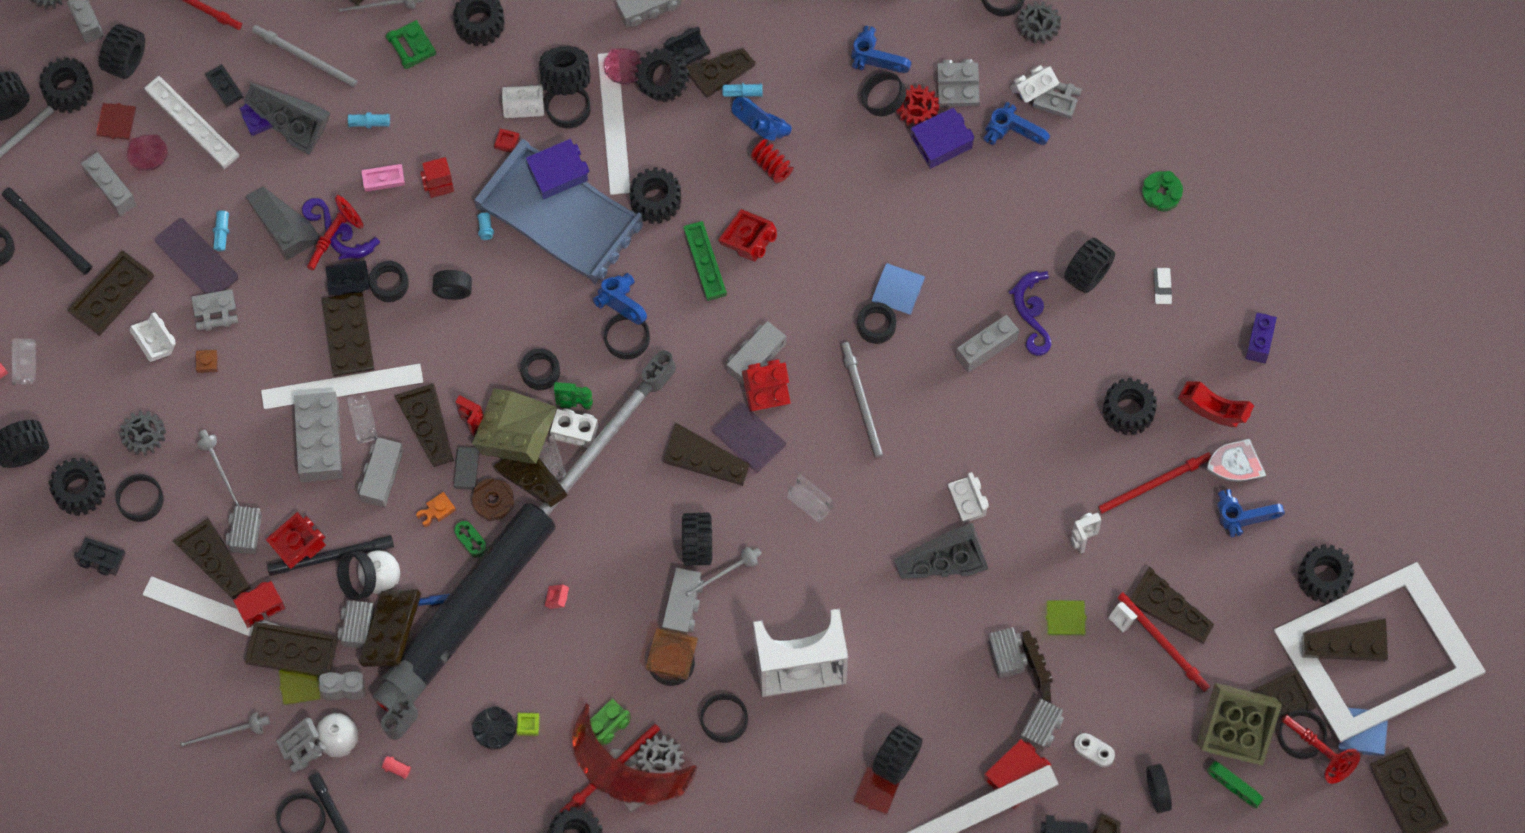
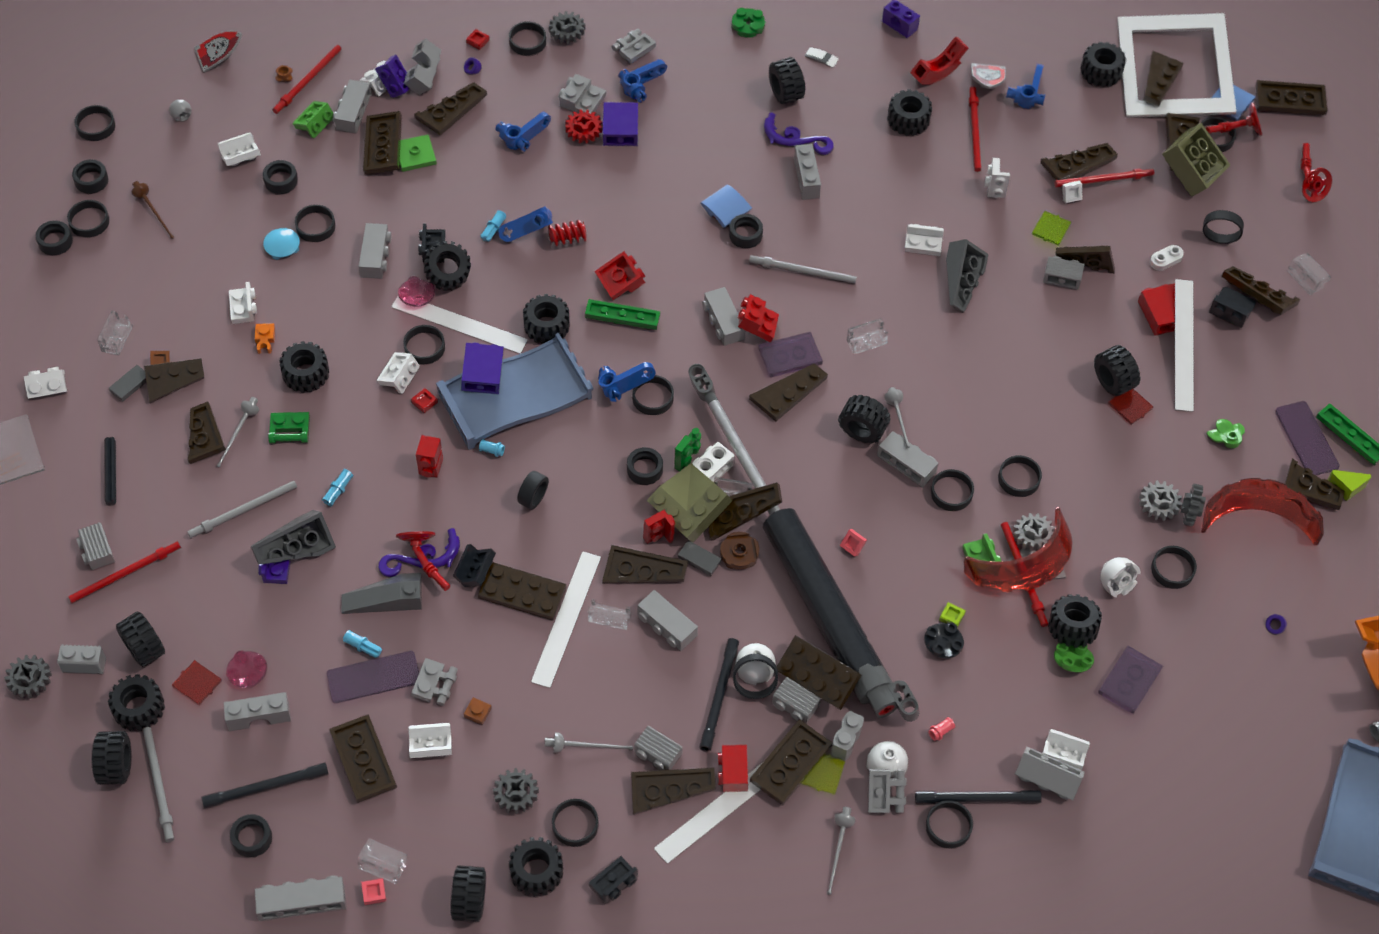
camera: 65 degrees left, 10 degrees down
white tile [144,76,239,169] -> none
black plate [205,64,244,108] -> none
red plate [265,512,326,569] -> none
light grey brick [294,392,343,482] -> none
bright pink plate [361,164,405,192] -> none
black tyre [369,261,409,302] -> none
orange plate [416,492,456,527] -> none
blue pin [418,593,451,606] -> none
green beam [454,521,487,558] -> none
black tyre [538,46,591,96] -> none
clear orange plate [646,628,698,680] -> none
dark brown wing [686,48,755,98] -> none
white piece [753,609,848,697] -> none
black tyre [861,72,906,117] -> none
white bracket [1009,65,1059,103] -> none
light grey brick [1020,699,1064,752] -> none
green beam [1207,761,1264,809] -> none

